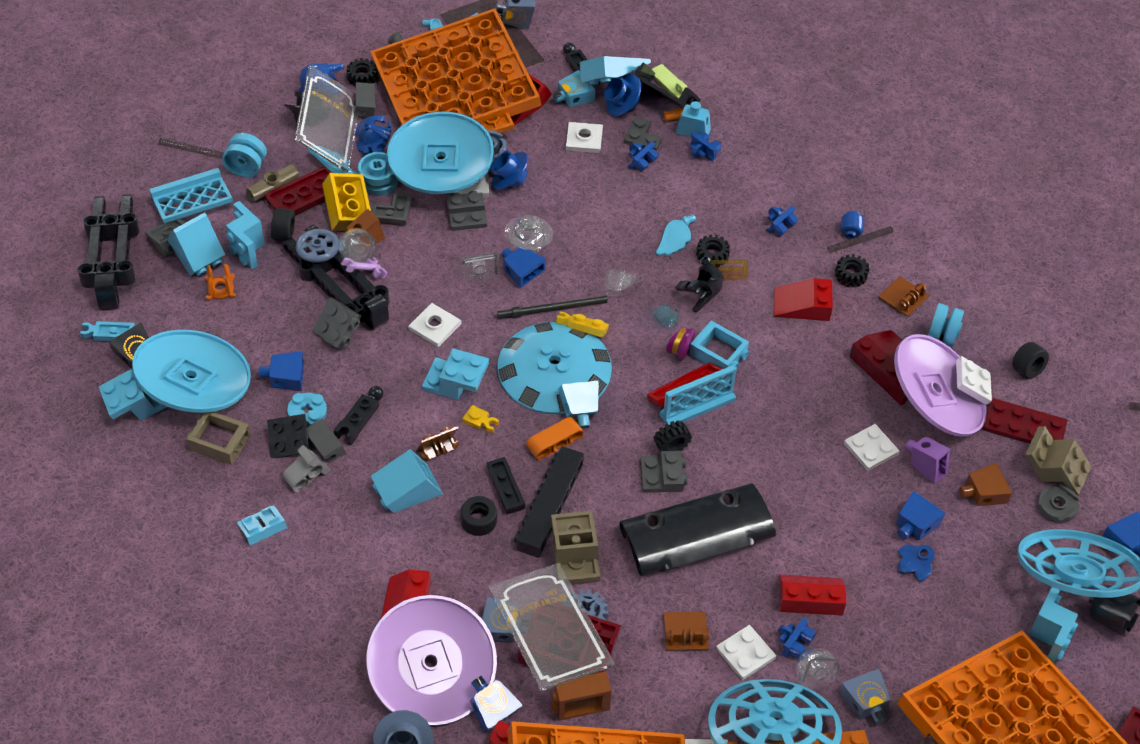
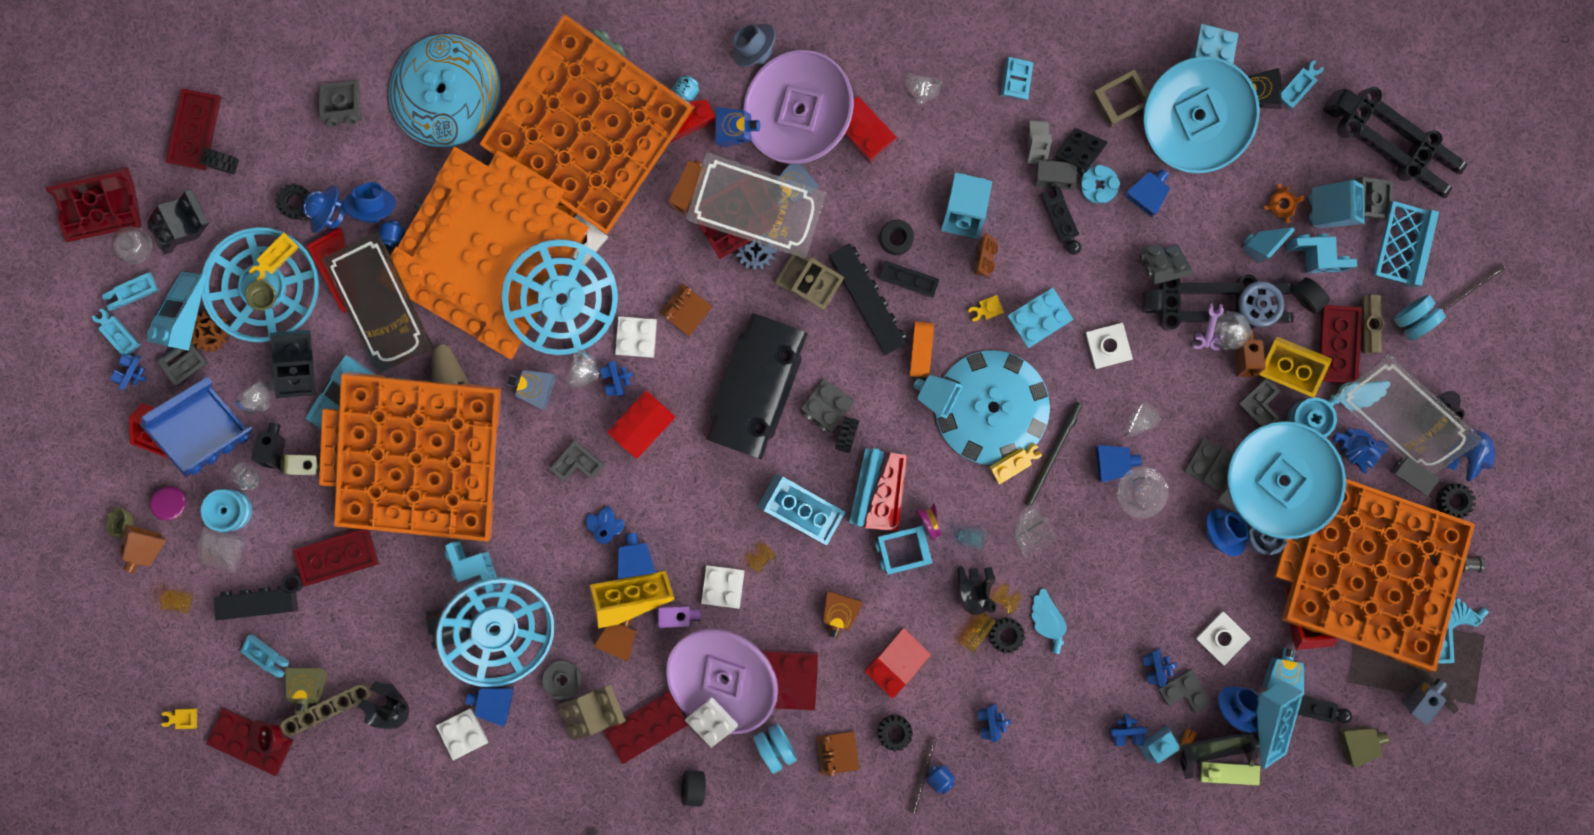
camera: 130 degrees right, 35 degrees up
none -> dark grey plate [550,440,604,482]
none -> yellow slope [590,571,674,628]
none -> clear yellow piece [747,543,776,573]
none -> medium azure slope [757,473,845,545]
none -> dark orange torso [823,591,863,639]
none -> clear cylinder [904,73,944,104]
none -> clear yellow piece [992,584,1022,614]
none -> medium azure slope [1242,227,1295,264]
none -> olive torso [1338,726,1390,768]

